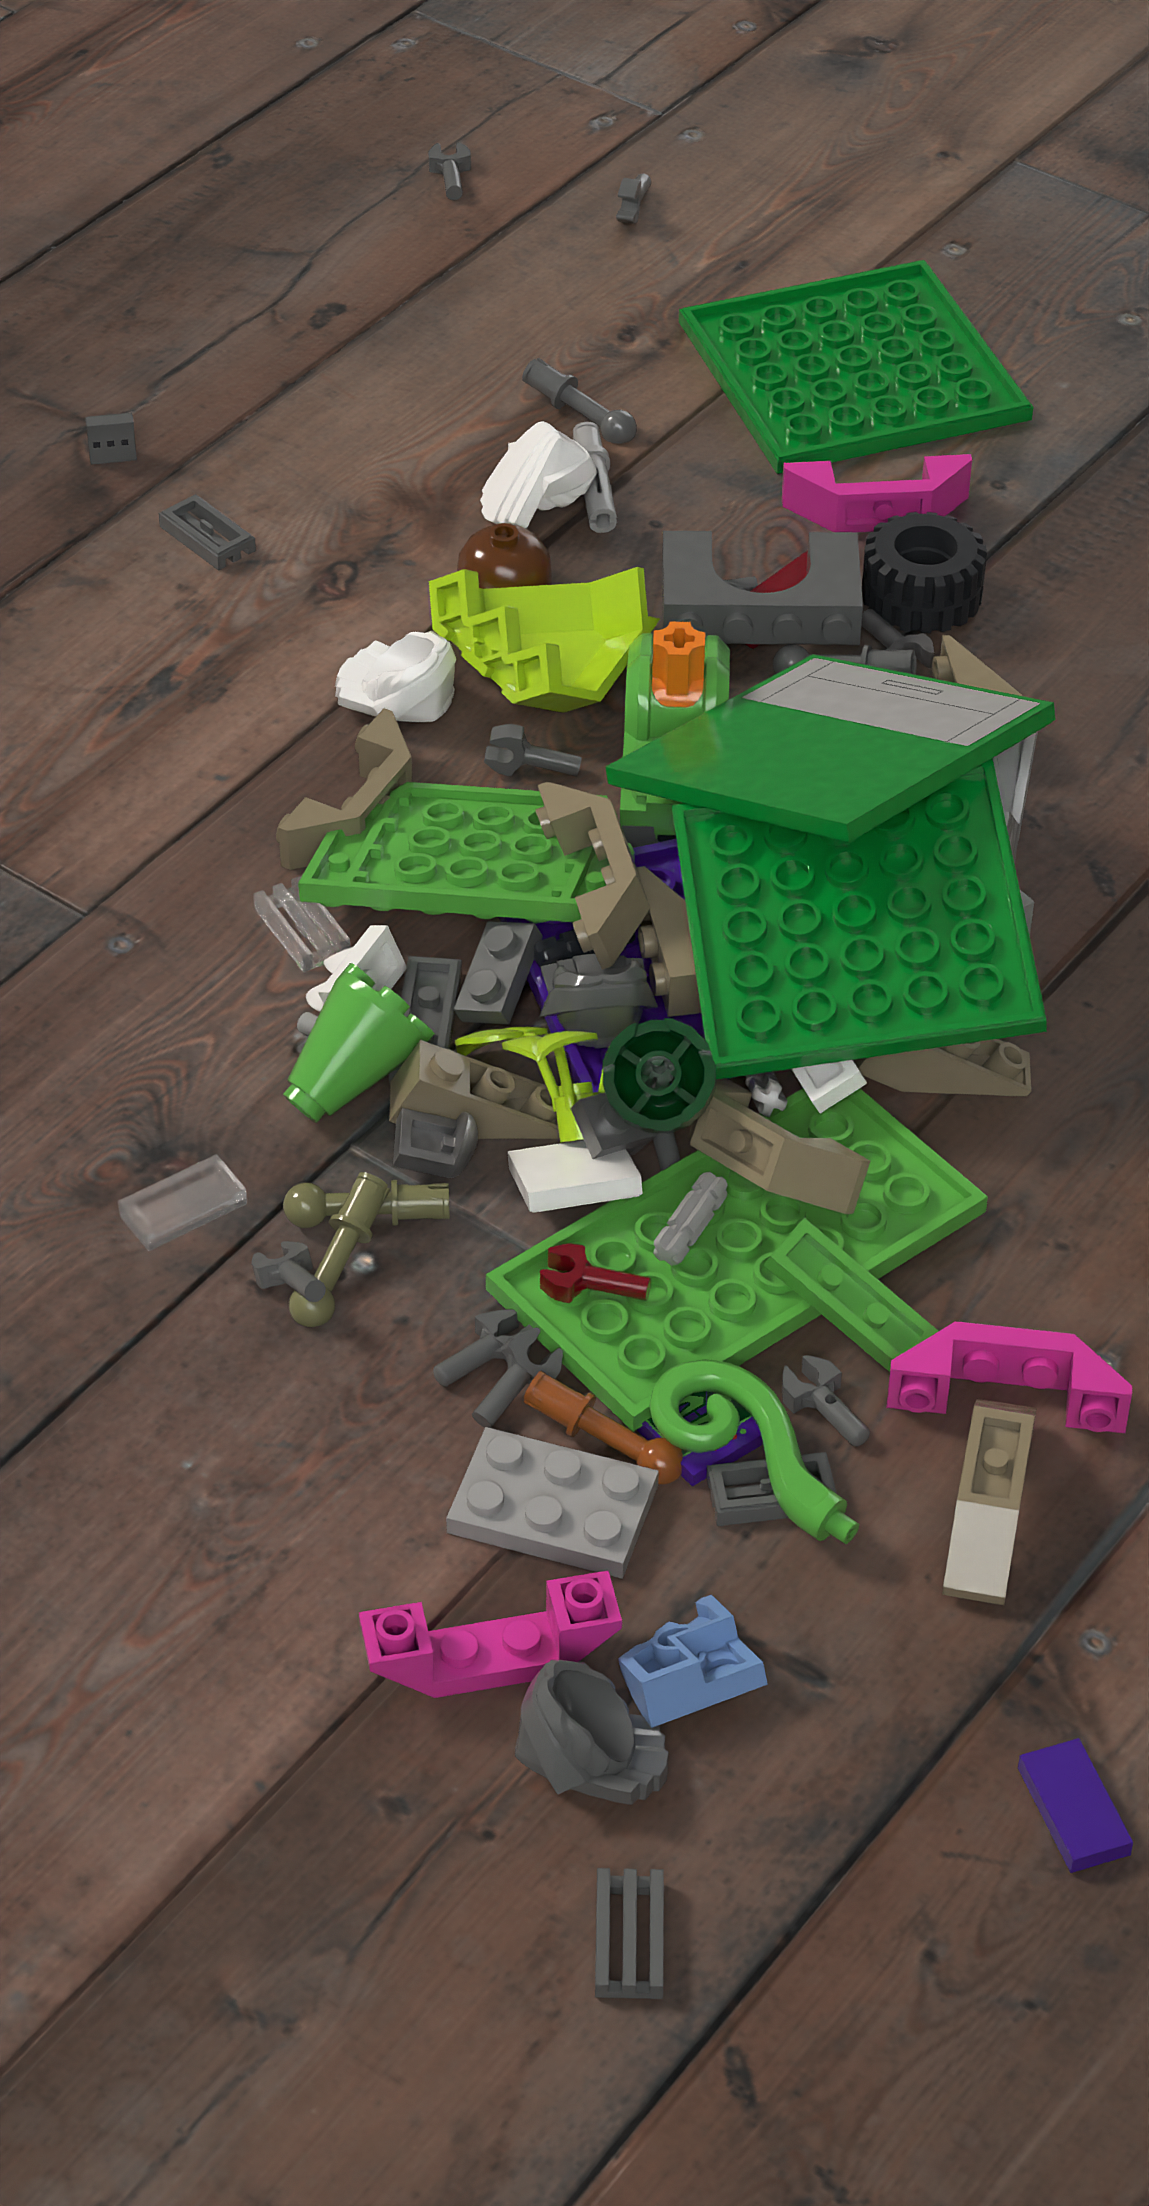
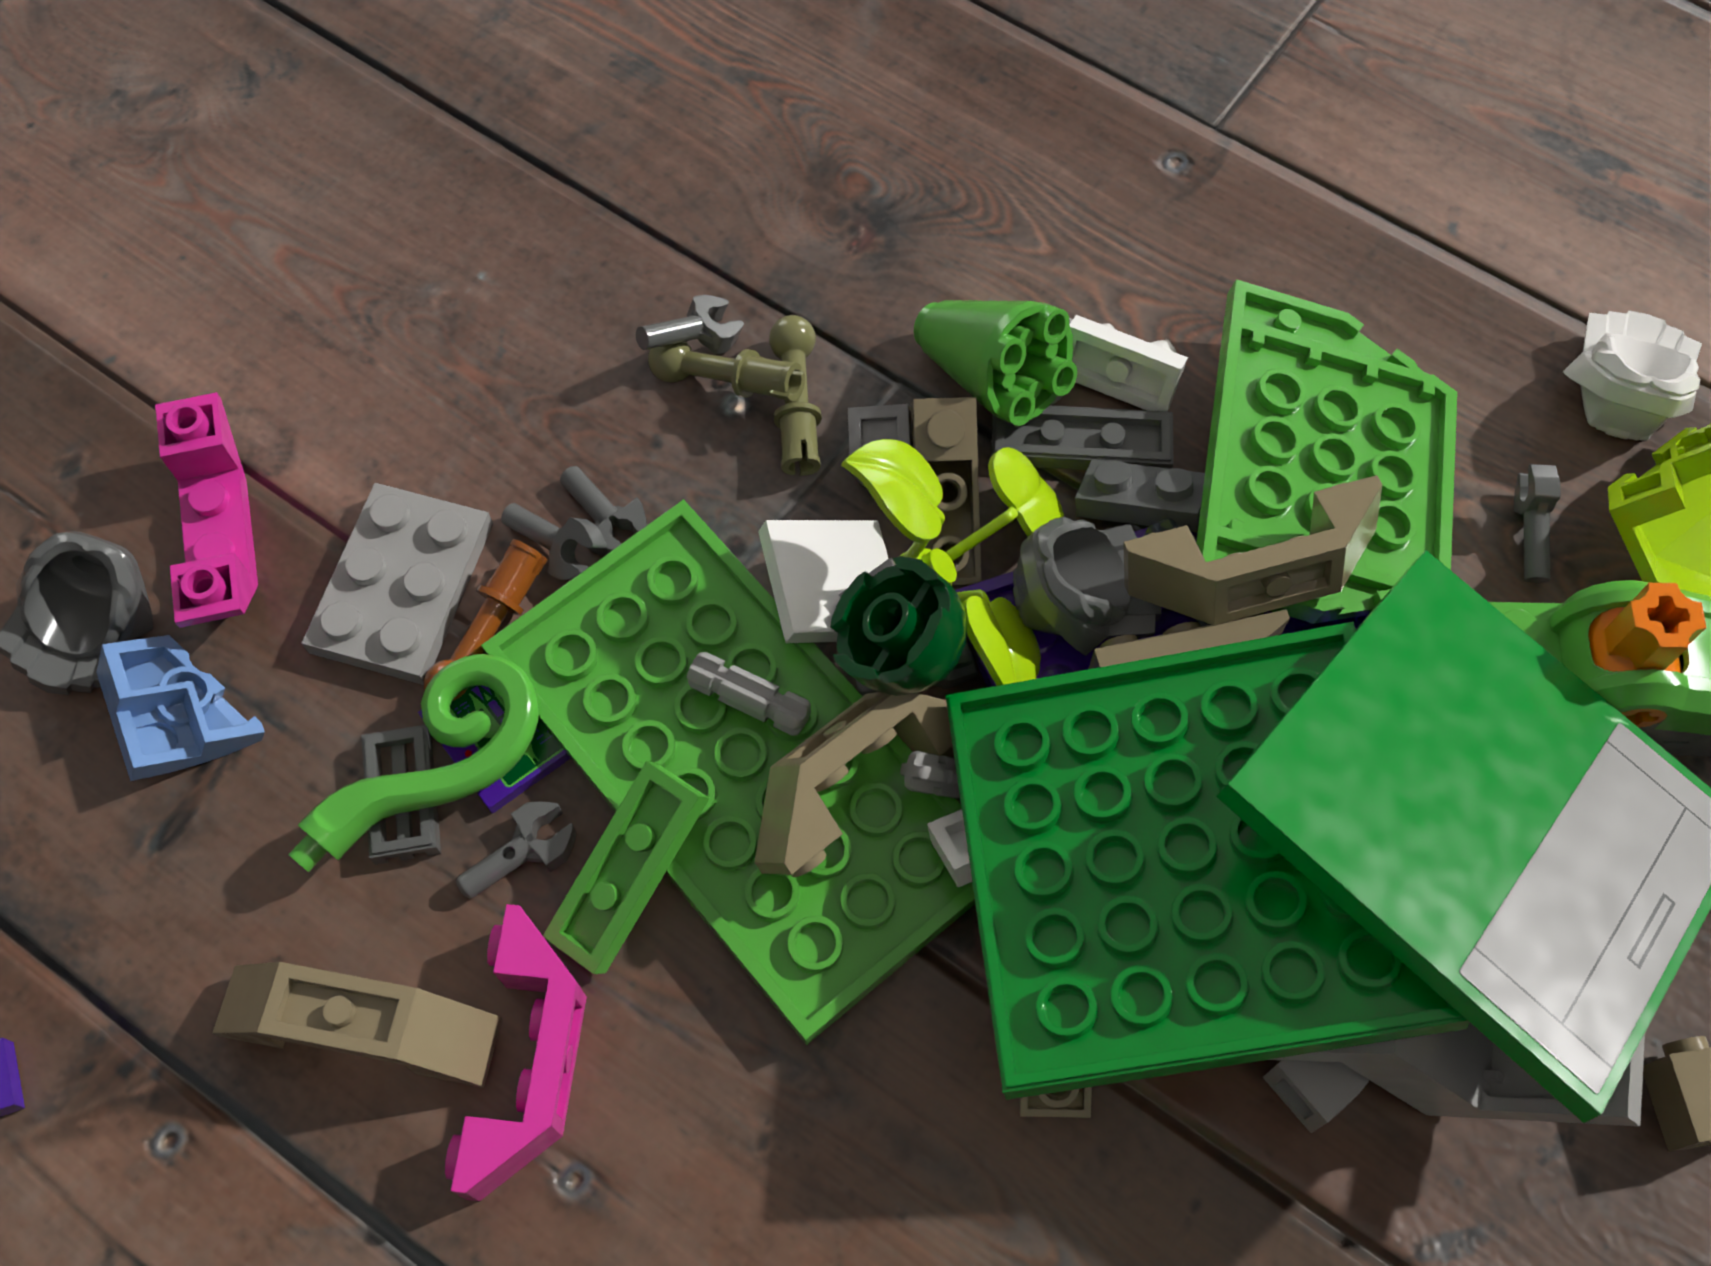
camera: 90 degrees right, 20 degrees up
clear tile [118,1154,247,1251] -> none
clear tile [254,876,350,973] -> none
dark tan slope [276,708,412,870] -> none
dark red bar [540,1243,652,1303] -> none

